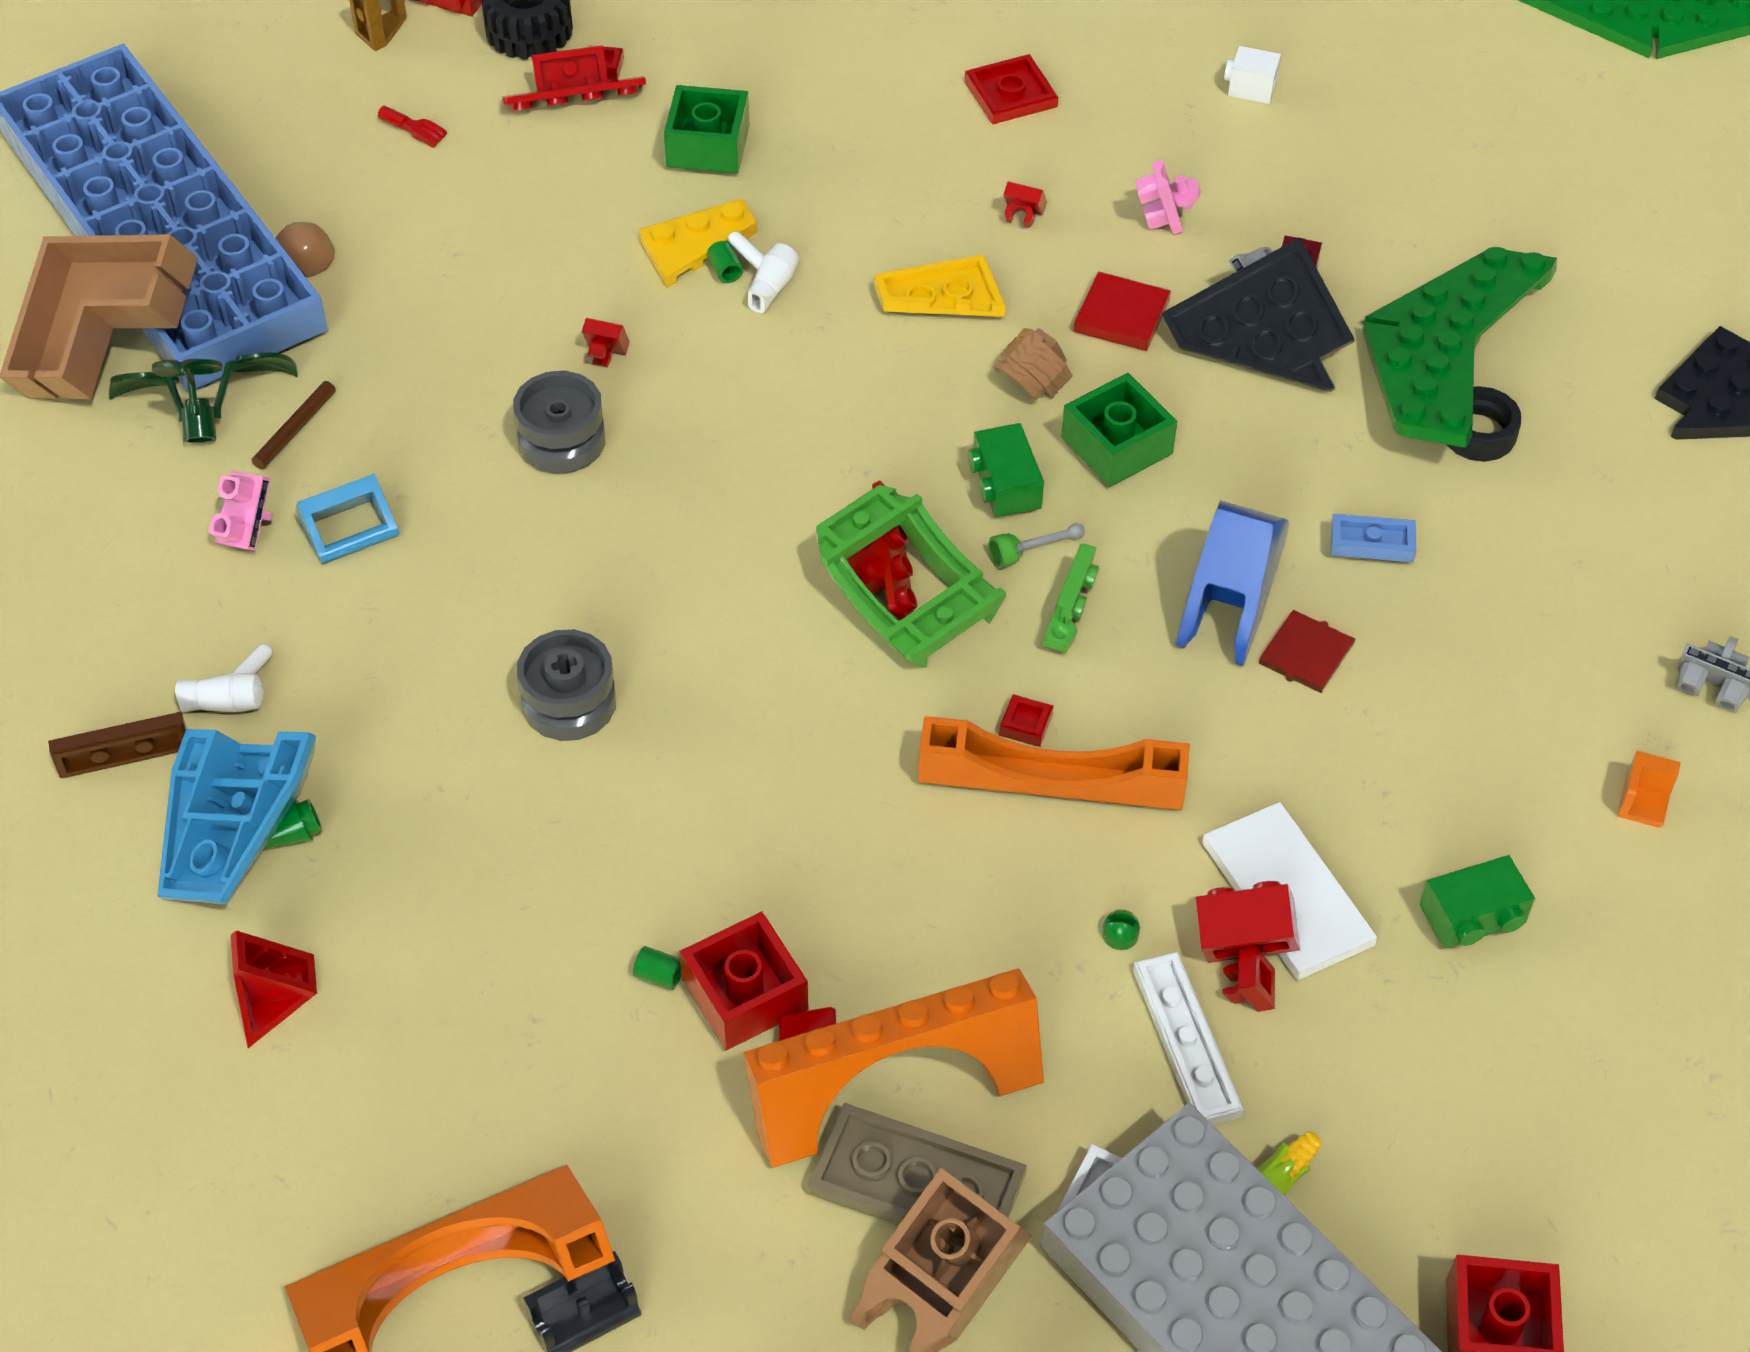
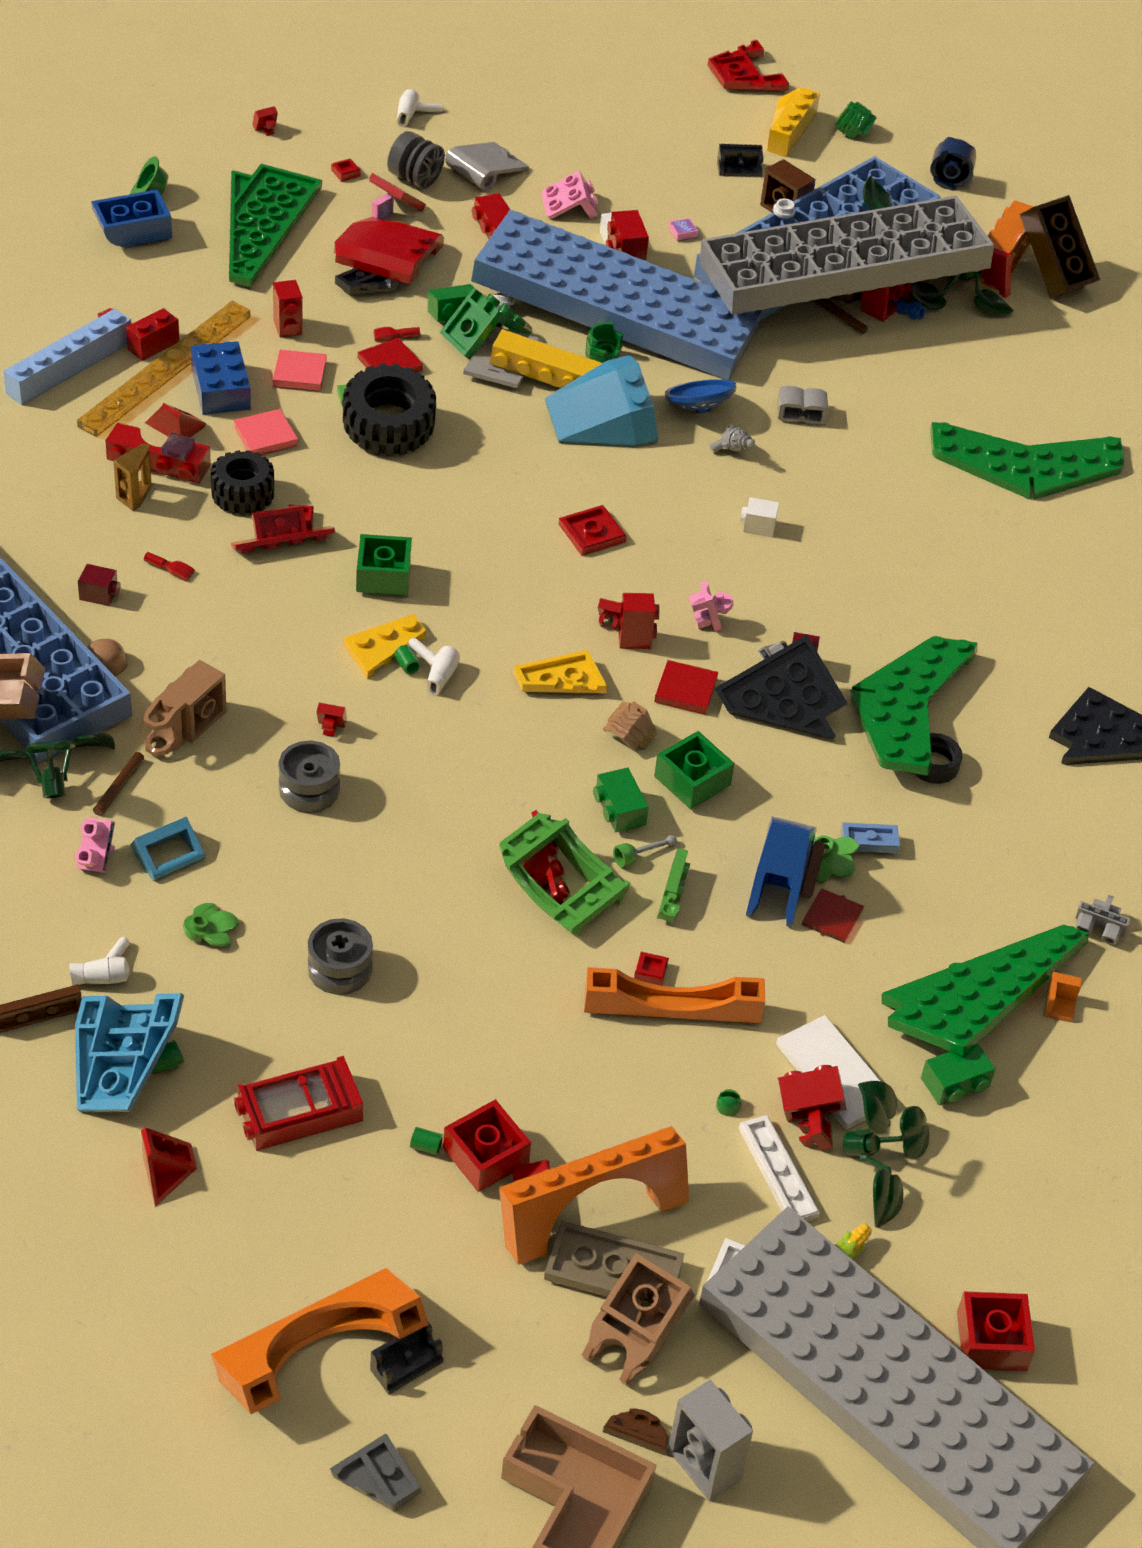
camera: 10 degrees left, 5 degrees down
none -> dark red brick [78,564,121,606]
none -> medium nougat brick [143,659,227,757]
none -> bright green plate [183,903,240,946]
none -> red door [234,1056,363,1151]
none -> red brick [618,593,660,649]
none -> reddish brown tile [801,841,826,898]
none -> bright green plate [813,835,860,883]
none -> dark green plant [843,1081,930,1227]
none -> green wing [881,924,1089,1056]

